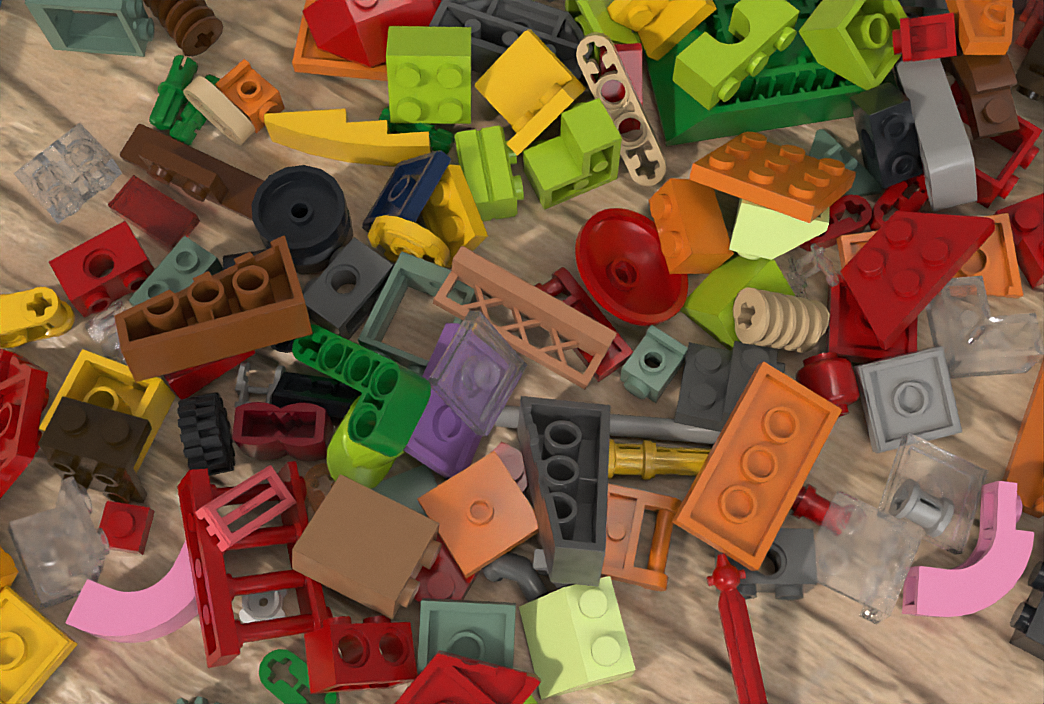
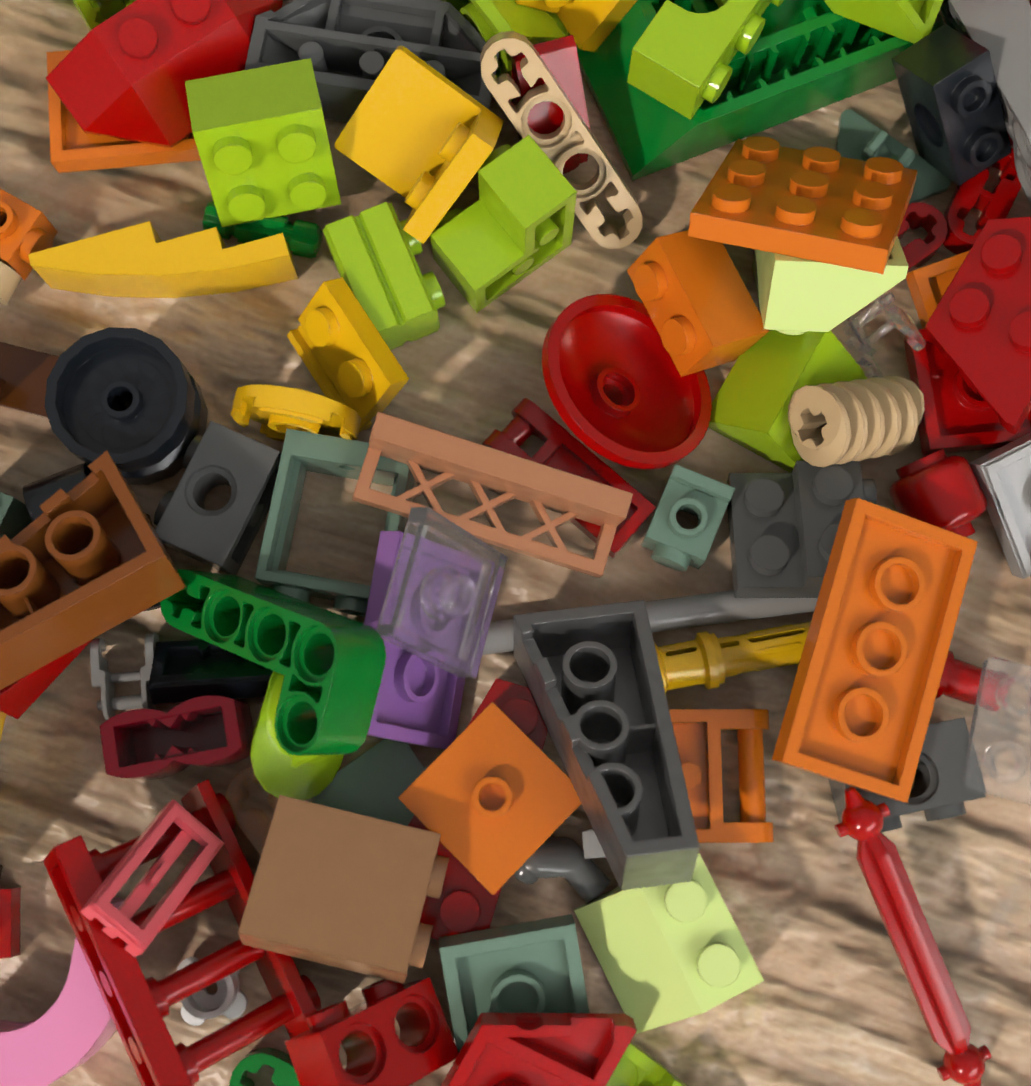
camera: 15 degrees left, 10 degrees up
black tyre [177,392,235,476] -> none
dark blue plate [362,150,452,232] -> none

